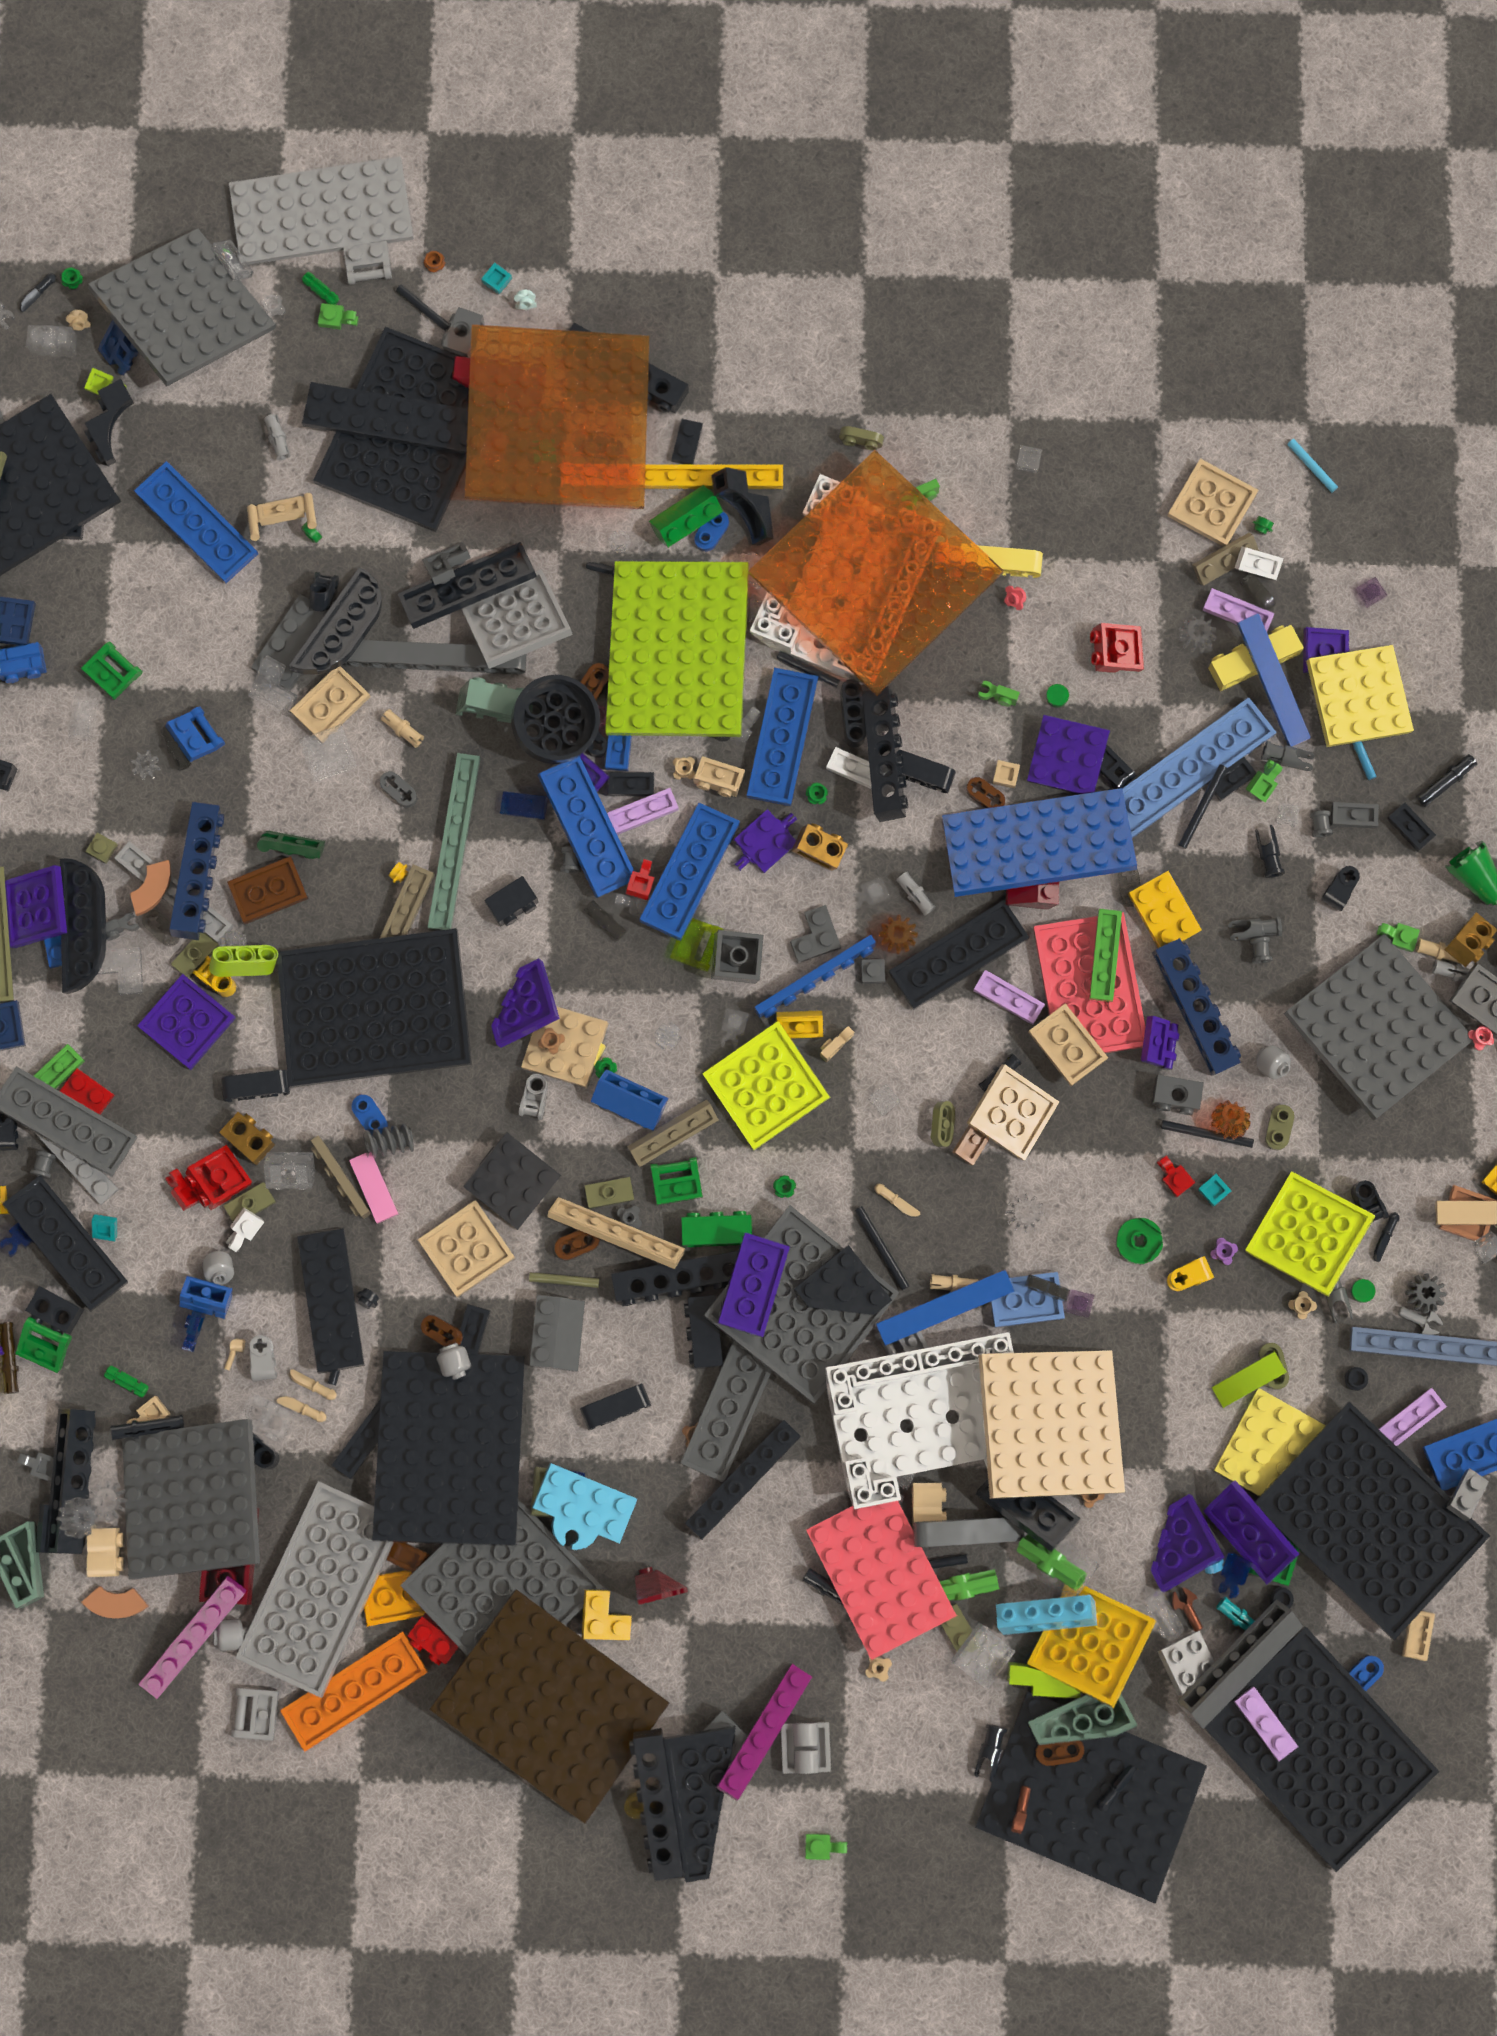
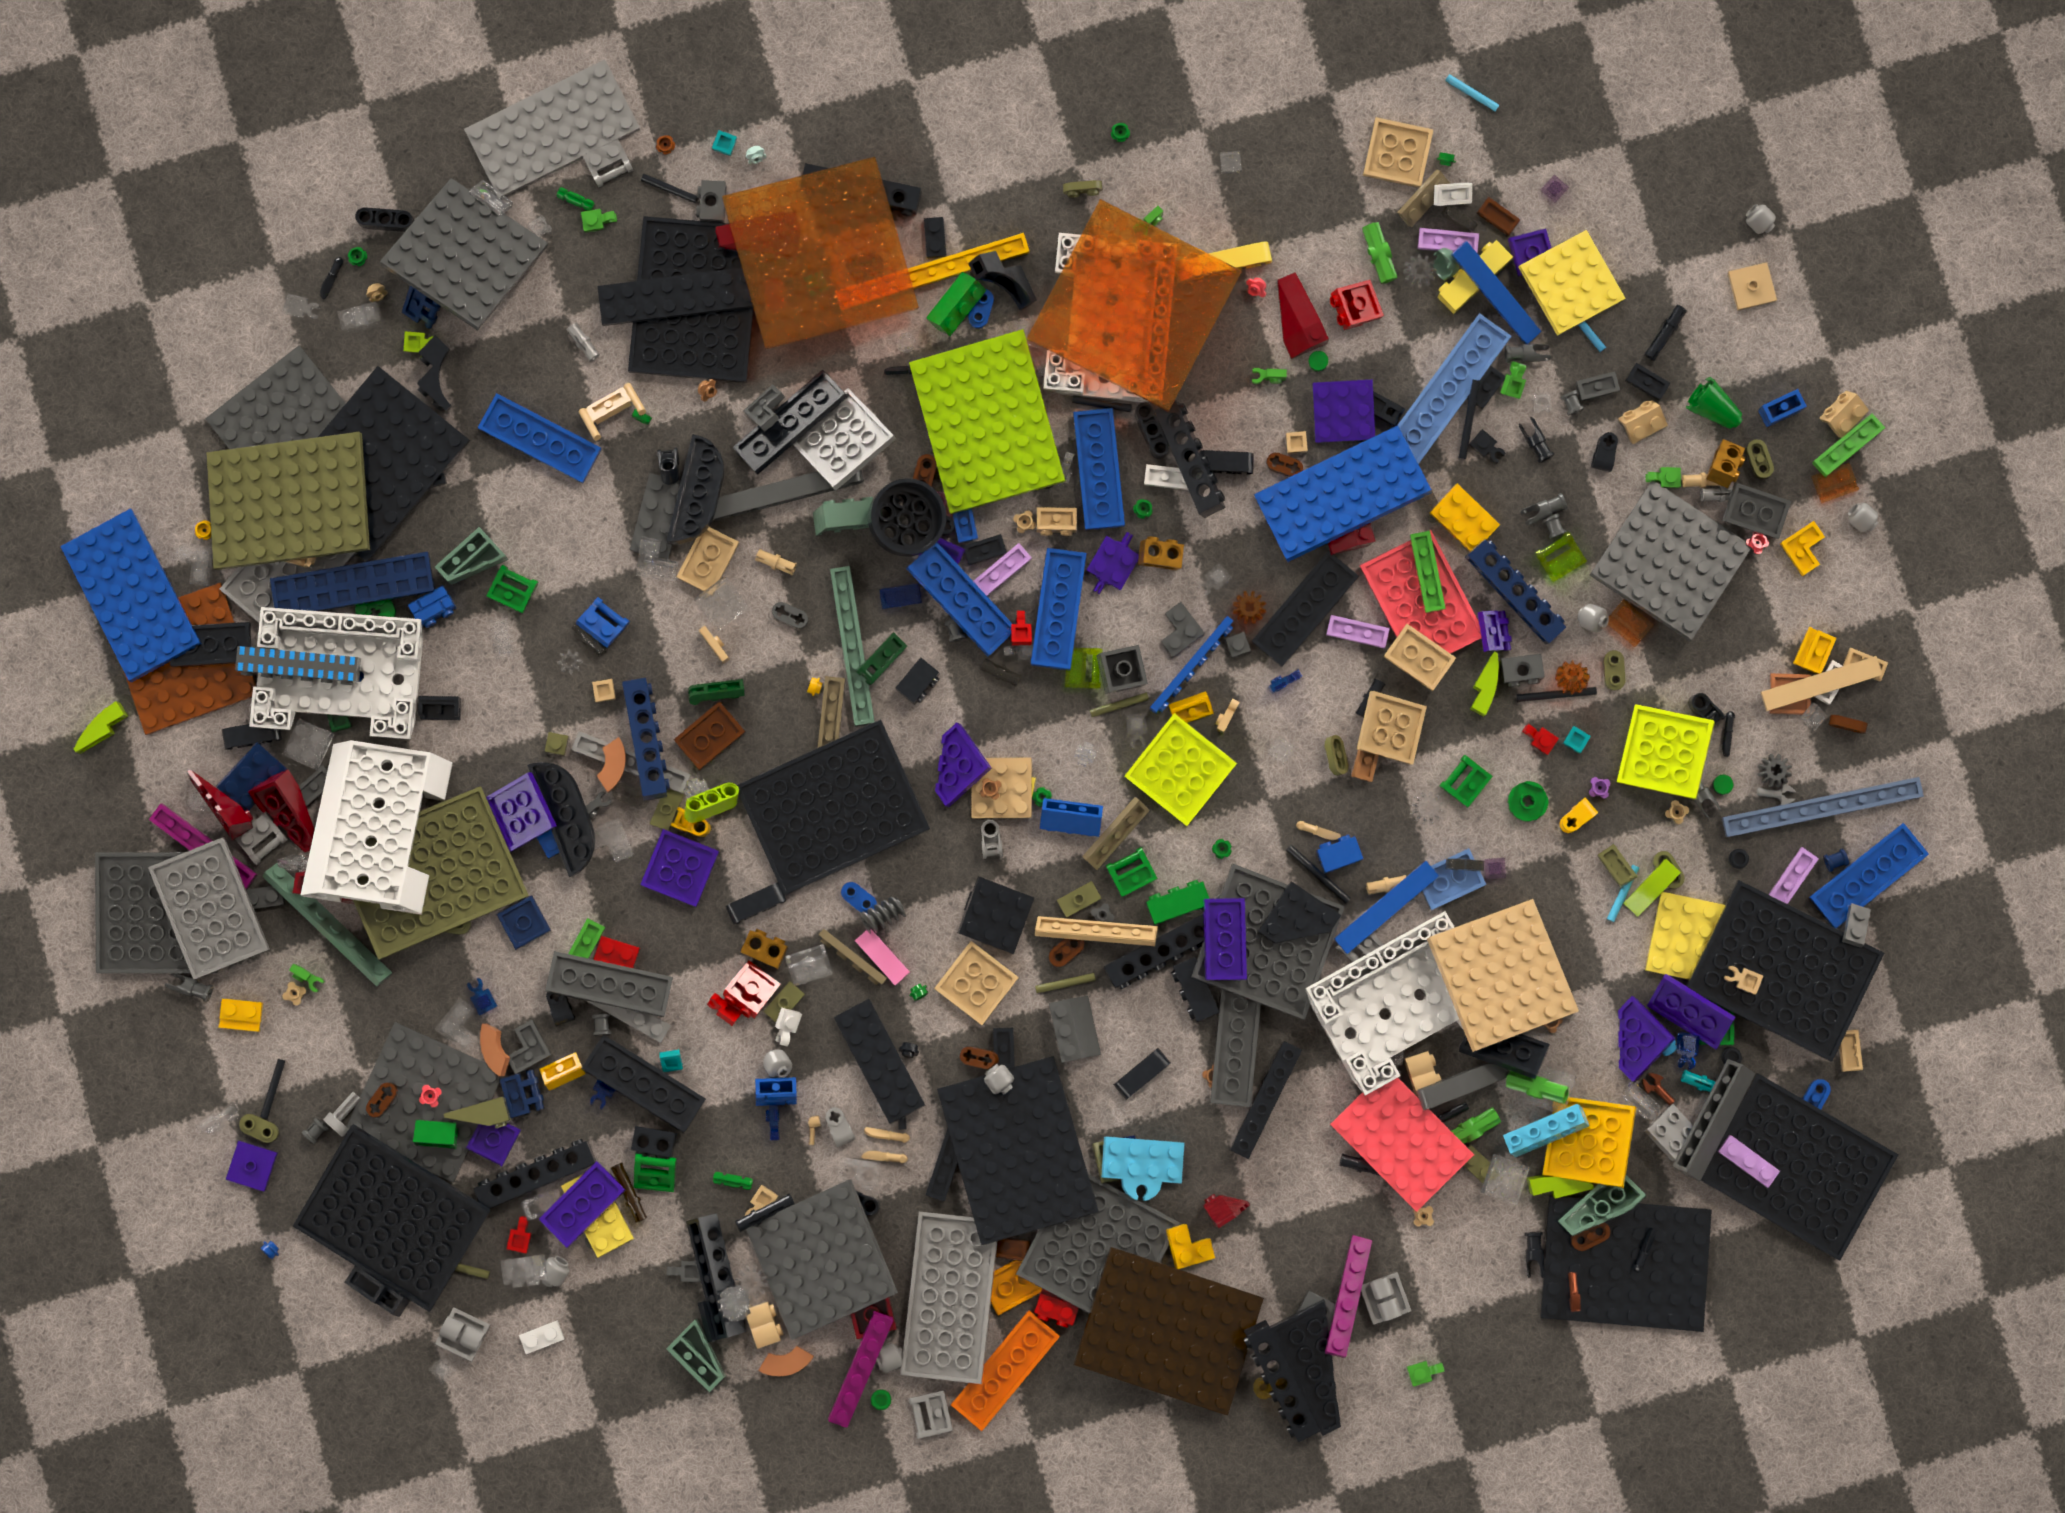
camera: 15 degrees left, 5 degrees up
light grey pin [896,872,936,916] -> none
none -> black beam [355,207,415,232]
none -> sand green wedge [435,527,509,585]
none -> tan plate [592,679,616,703]
none -> medium nougat plate [698,379,717,402]
none -> tan plate [699,626,730,664]
none -> dark green plate [855,632,907,686]
none -> green tile [871,1389,892,1410]
none -> green plate [909,984,928,1001]
none -> olive bar [1090,692,1149,717]
none -> green plate [1111,123,1130,142]
none -> clear blue plate [1268,669,1302,694]
none -> dark red wedge [1277,272,1329,359]
none -> blue brick [1316,835,1363,874]
none -> bright green piece [1362,222,1397,284]
none -> sand green hair [1432,248,1459,280]
none -> green plate [1439,755,1493,808]
none -> black plate [1469,429,1506,464]
none -> lime slope [1470,651,1499,717]
none -> reddish brown tile [1476,197,1520,236]
none -> clear neon green plate [1534,531,1587,583]
none -> olive plate [1597,844,1637,888]
none -> medium azure bar [1607,865,1639,922]
none -> clear orange plate [1608,599,1654,647]
none -> tan bracket [1618,400,1668,444]
none -> tan plate [1724,966,1763,995]
none -> dark blue bush [1823,848,1849,872]

